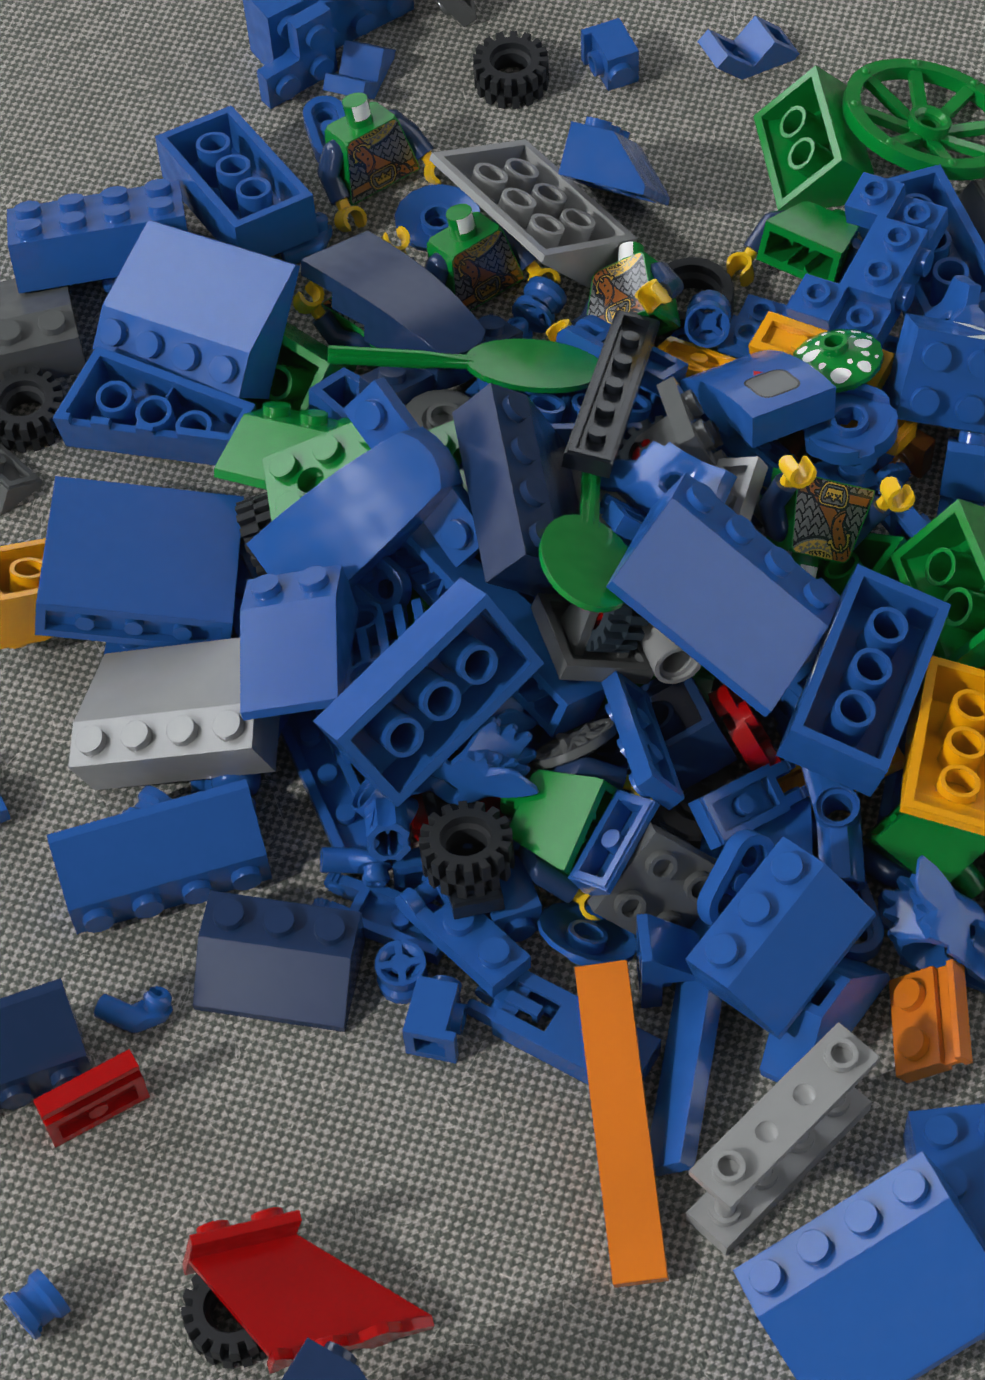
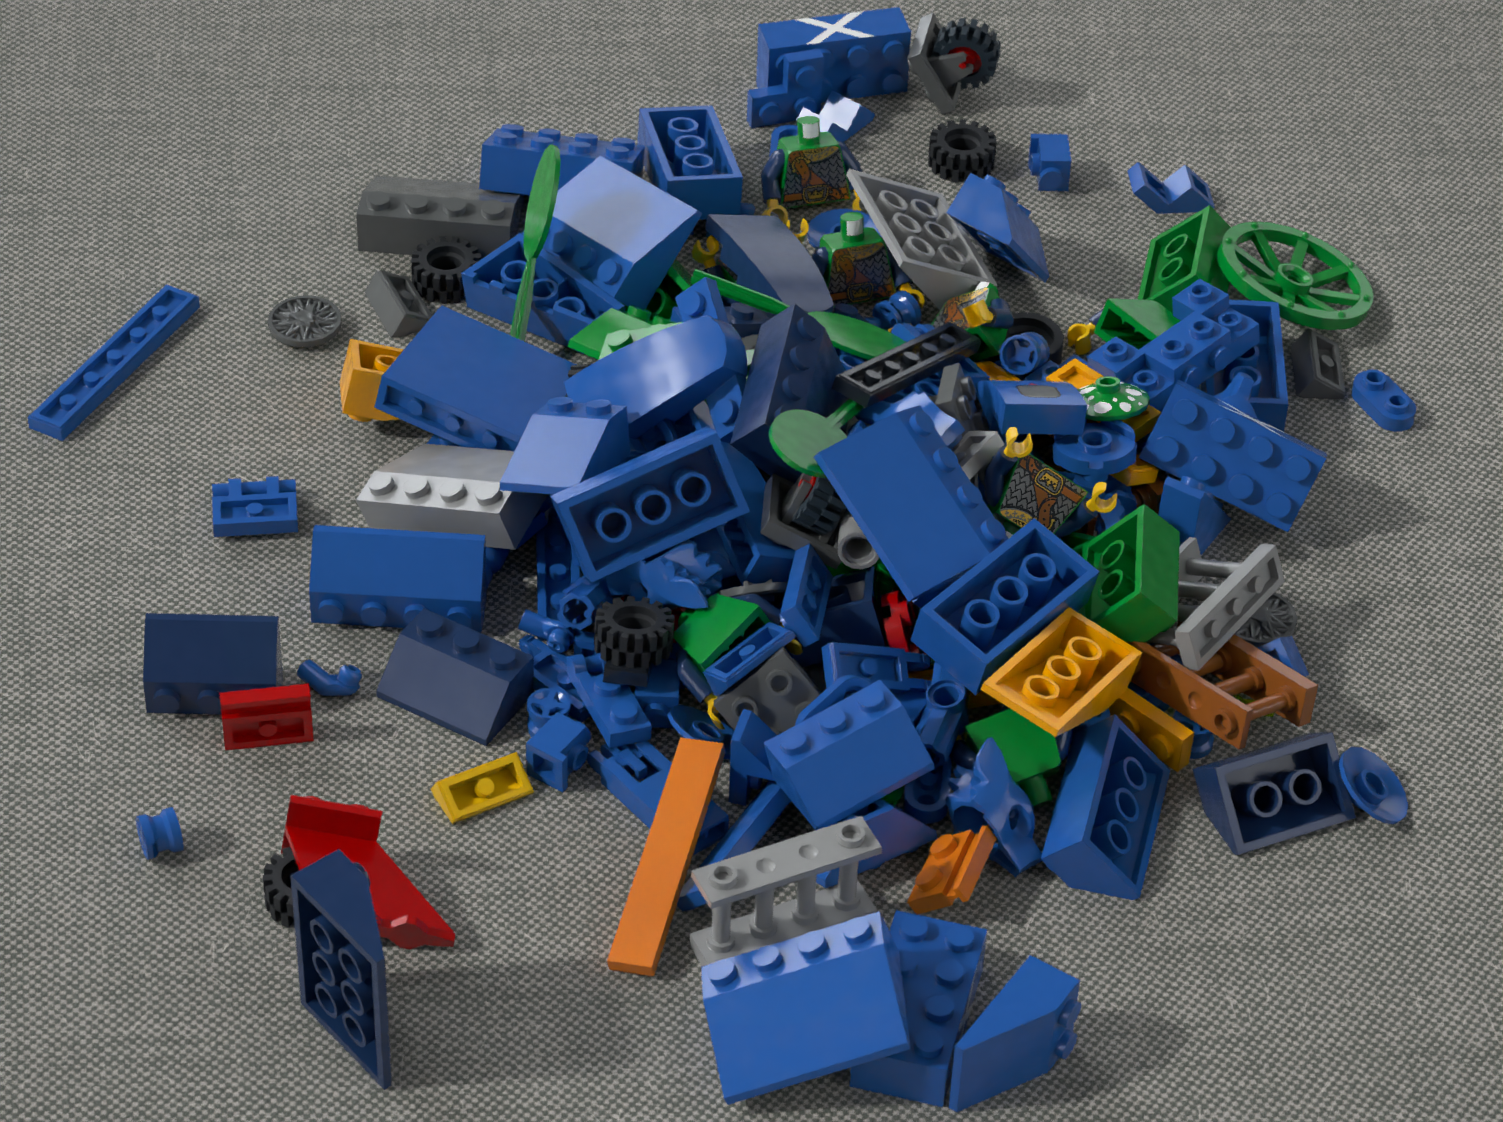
camera: 15 degrees right, 15 degrees down
none -> yellow slope [431,752,534,824]
none -> green piece [510,144,560,342]

